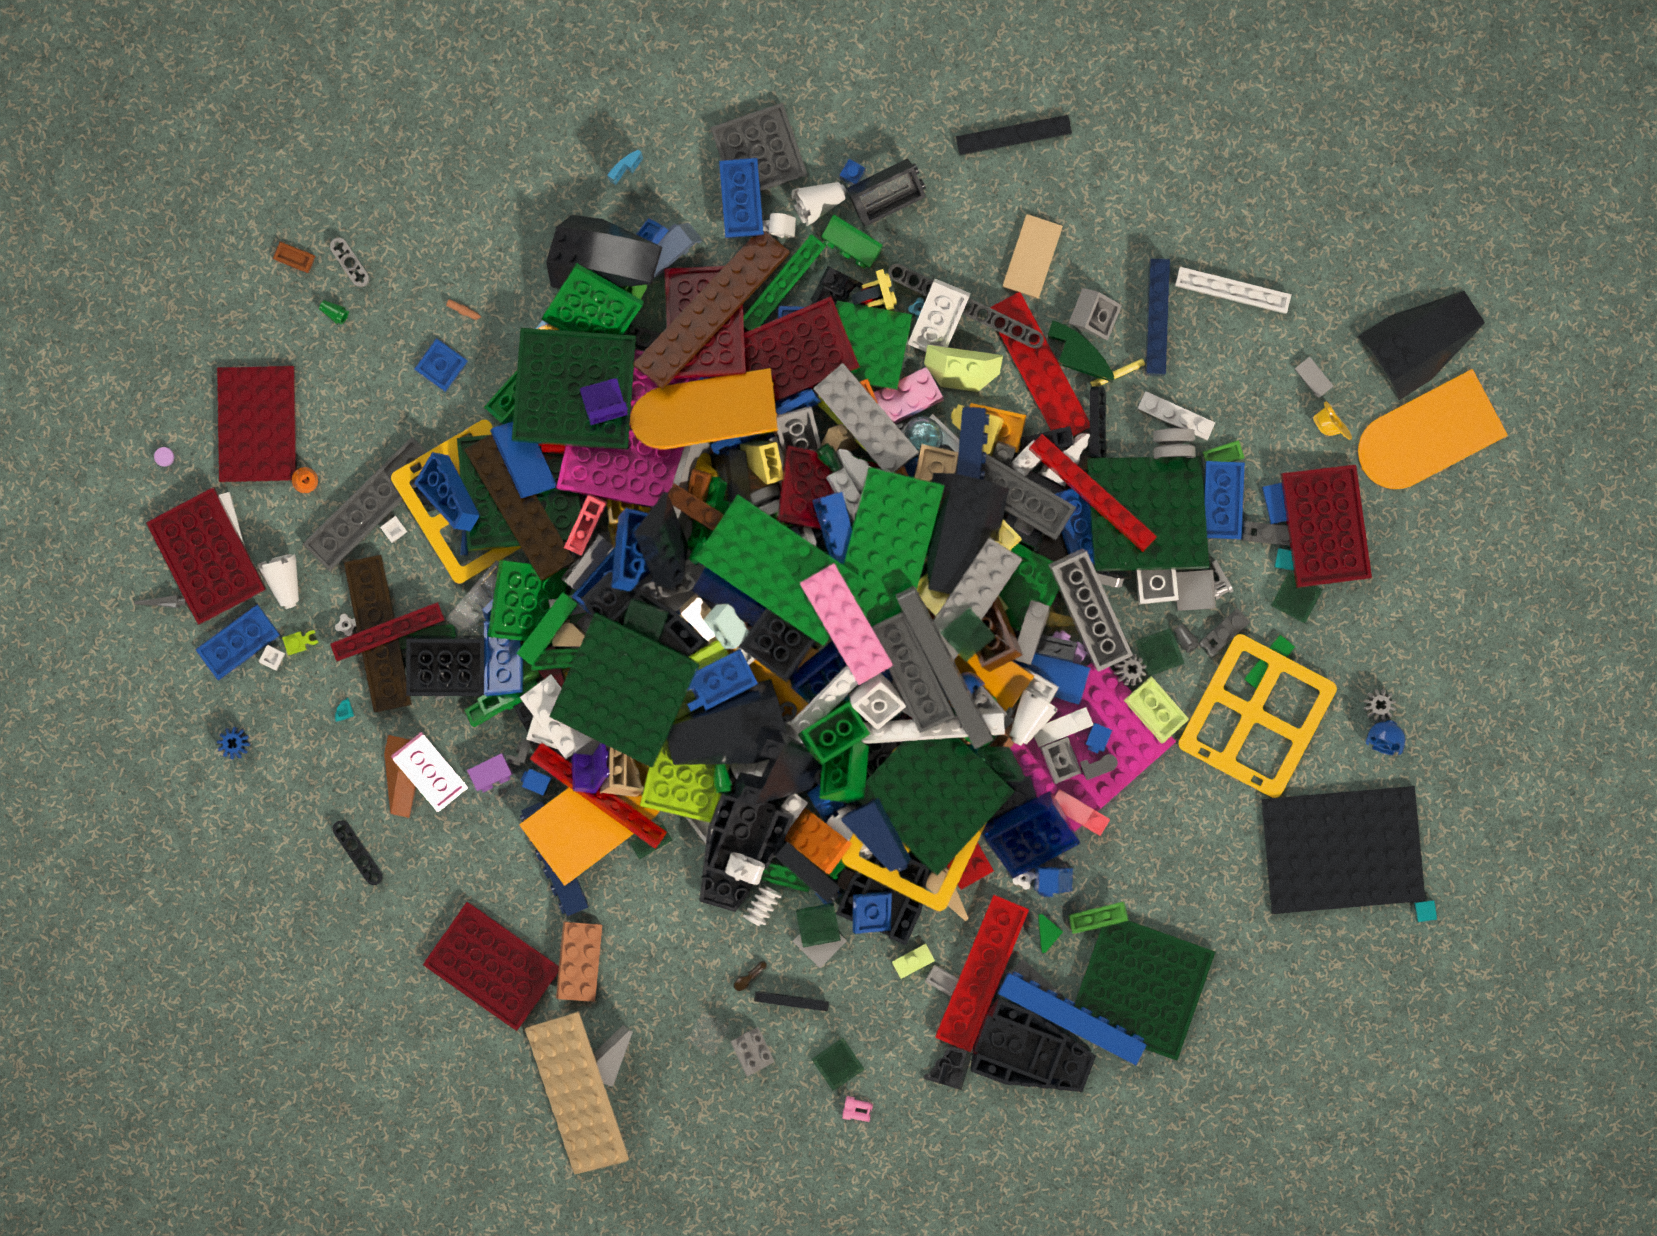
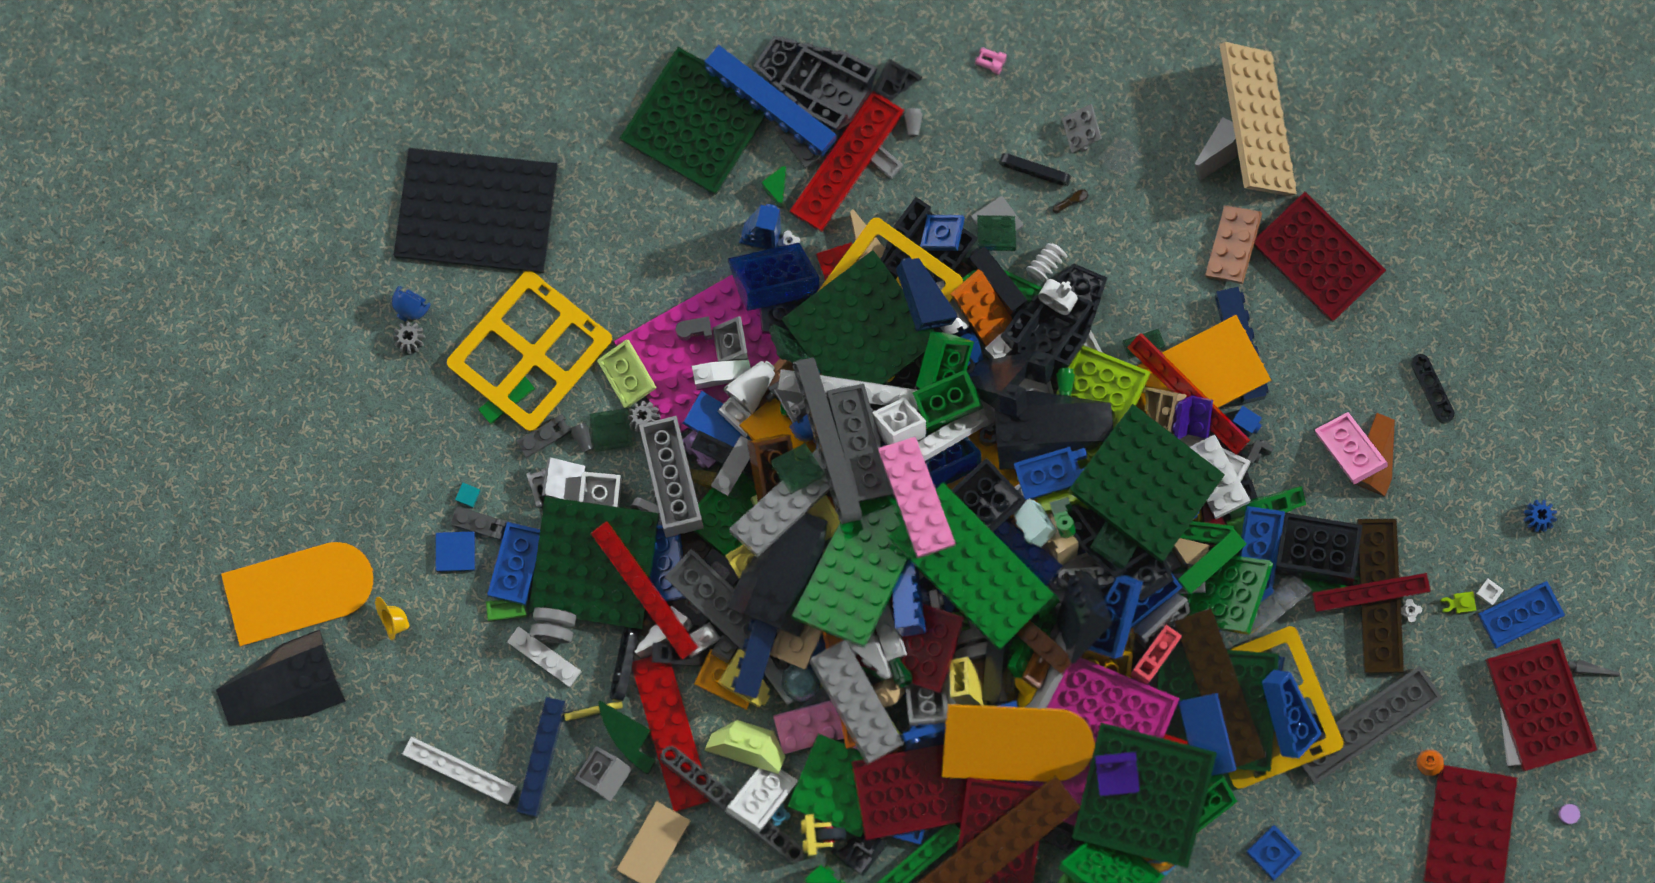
camera: 170 degrees left, 10 degrees down
white cone [258,554,299,609] -> none
teal tile [335,698,355,722] -> none
white plate [380,516,408,543] -> none
medium lavender piece [467,753,513,793] -> none
clear green plate [811,1037,865,1091] -> none
yellowish green tile [892,944,935,979] -> none
coral slope [1049,789,1110,836] -> none
bright green tile [1068,902,1129,934] -> none
blue brick [1085,723,1112,754] -> none
clear green plate [1270,572,1323,624] -> none
dark red plate [1280,465,1372,588] -> none
light grey tile [1294,357,1333,398] -> none
teal tile [1414,900,1437,922] -> none
none -> light grey cone [904,108,923,136]
none -> green leg [1050,497,1075,538]

